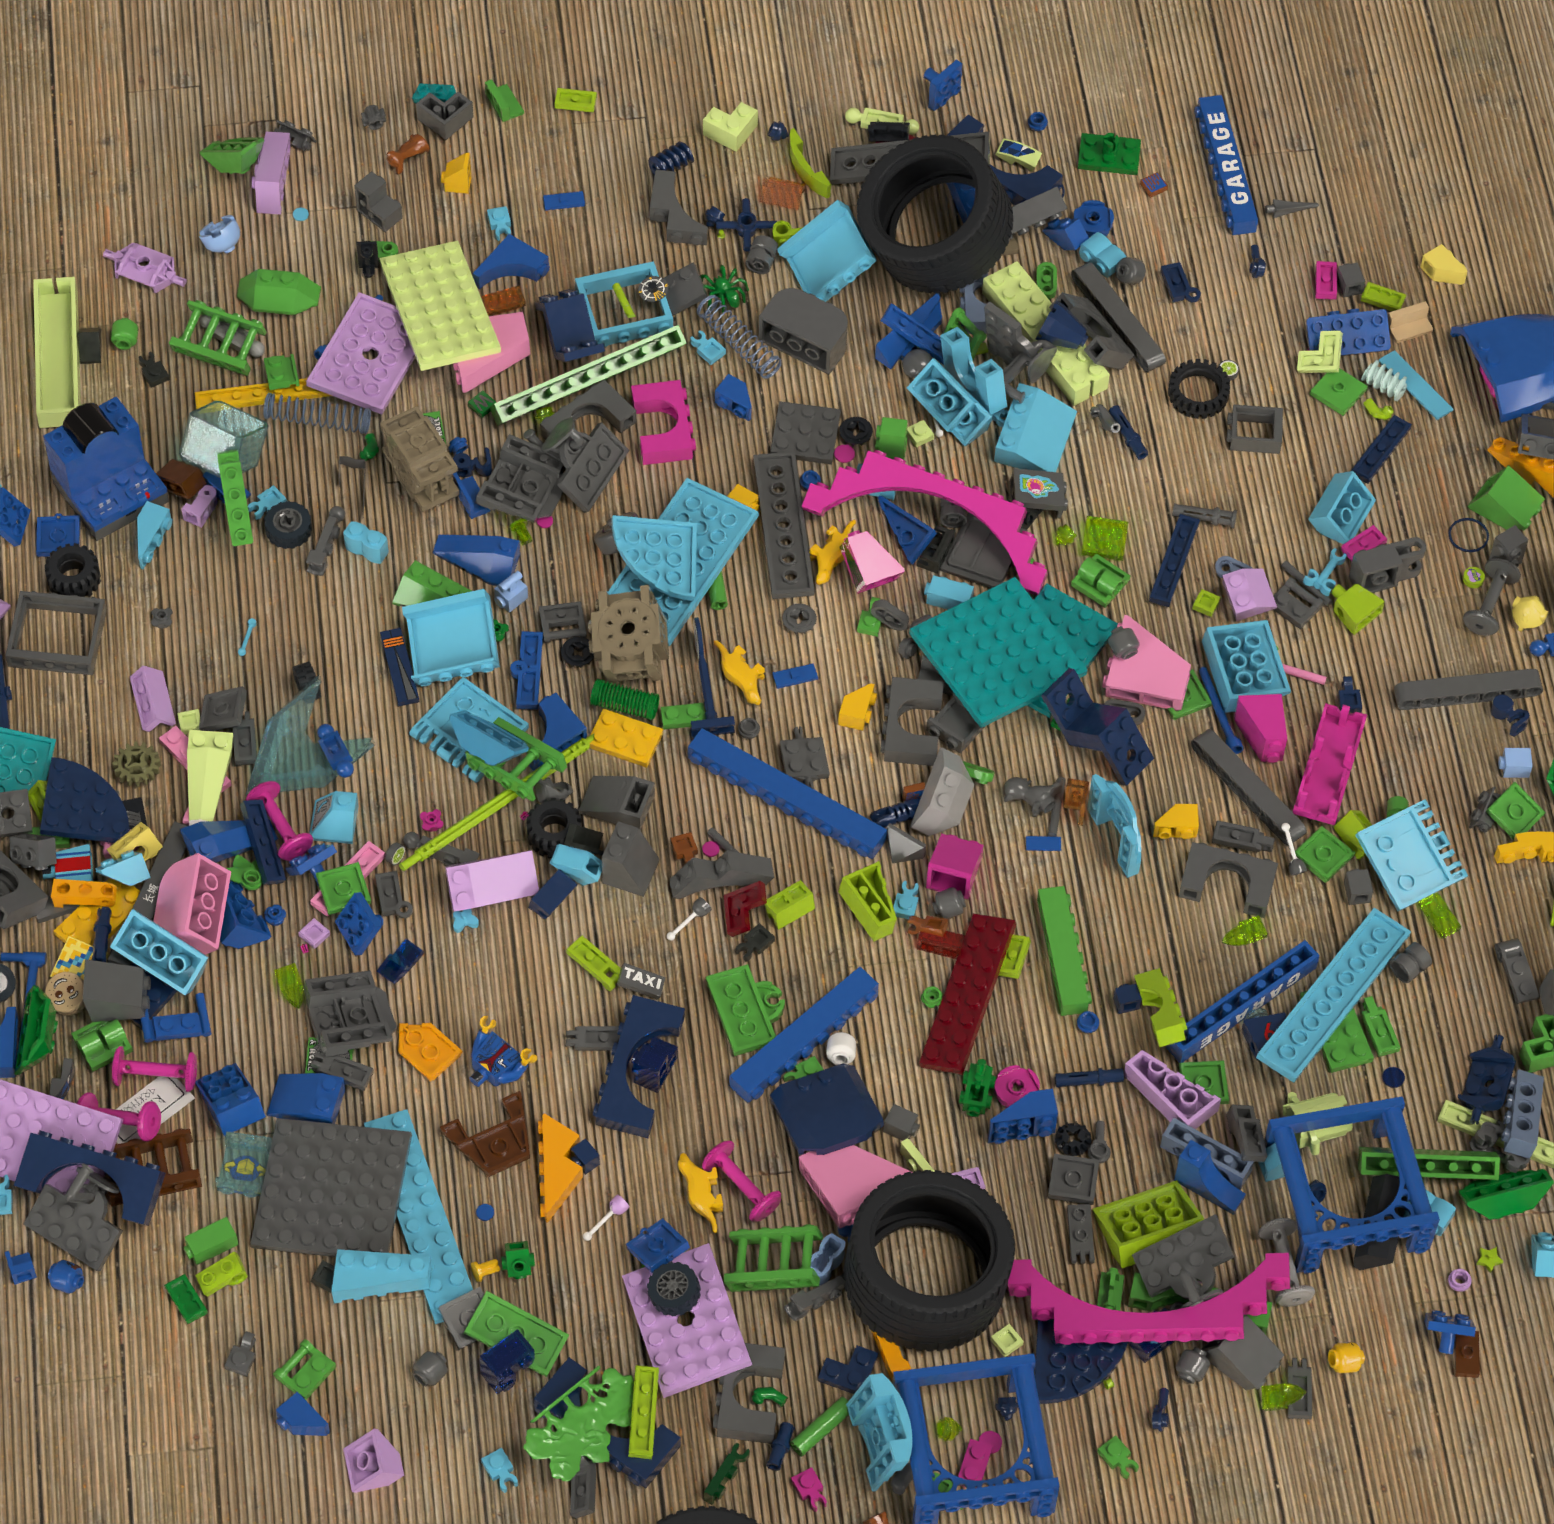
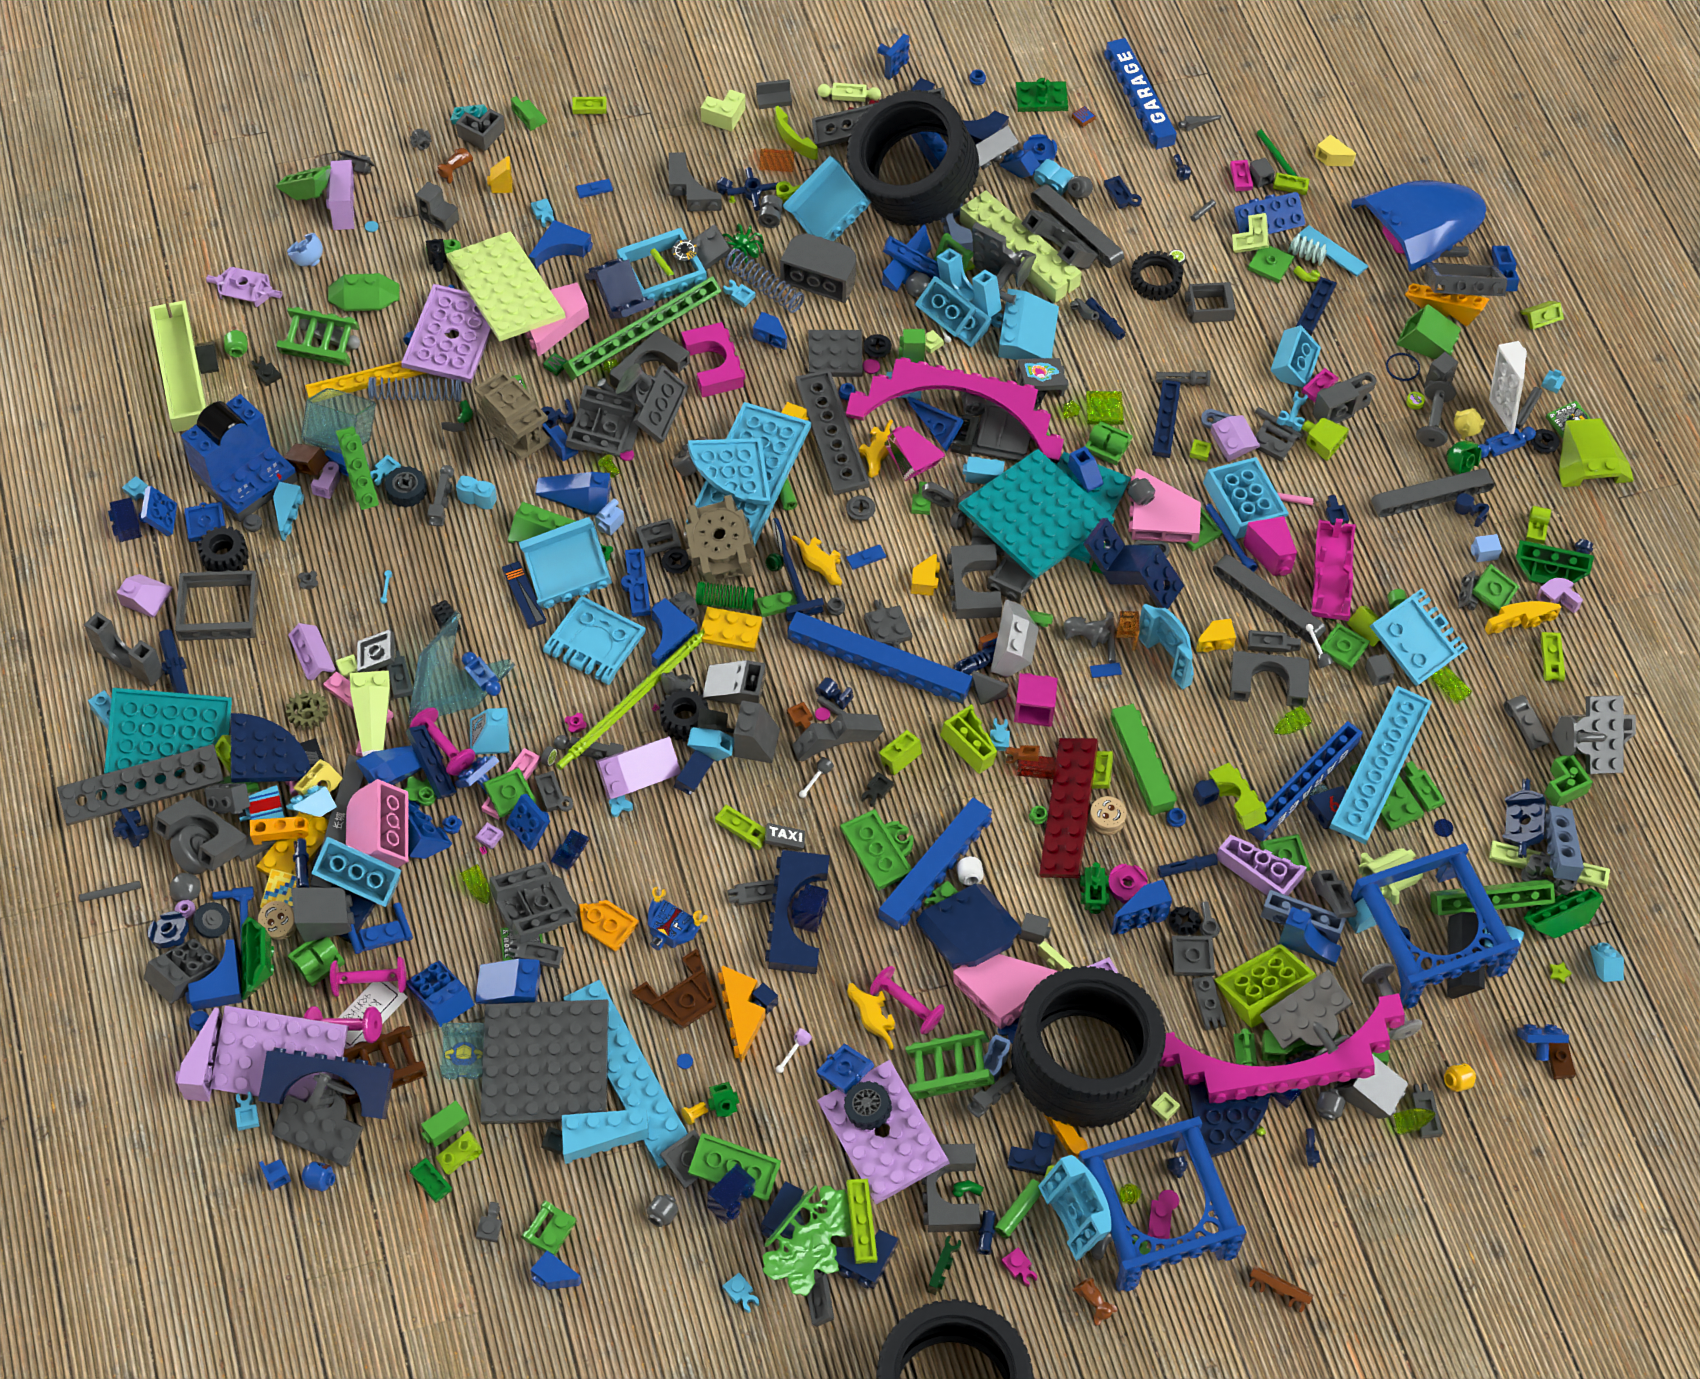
camera: 10 degrees left, 0 degrees up
dark grey slope [49,1058,75,1100] -> none
bright green plate [264,354,299,390] -> none
lavender slope [343,1429,404,1493] -> none
blue plate [448,437,468,455] -> none
dark azure wedge [449,710,529,766] -> none
bright green fence [465,717,567,802] -> none
clear orange plate [481,286,526,316] -> none
dark blue piece [648,141,694,176] -> none
dark red plate [723,881,767,937] -> none
dark blue plate [768,121,789,141] -> none
black hinge [868,122,910,142] -> none
dark grey head [932,887,966,919] -> none
yellowish green slope [995,138,1042,171] -> none
bright green plate [1036,262,1057,299] -> none
dark blue cone [1036,301,1089,349] -> none
bright green plate [1097,1435,1139,1479] -> none
tan panel [1388,301,1433,343] -> none
dark grey wheel [1389,942,1432,983] -> none
lavender plate [1448,1269,1472,1292] -> none
none -> dark grey plate [243,514,262,532]
none -> dark grey bracket [669,591,700,619]
none -> dark grey panel [756,79,792,109]
none -> dark green plate [765,553,784,571]
none -> dark blue leg [815,677,854,710]
none -> blue slope [1068,446,1103,492]
none -> tan head [1089,796,1127,835]
none -> dark grey wheel [1191,199,1216,222]
none -> green bar [1257,129,1297,176]
none -> green cylinder [1447,440,1482,475]

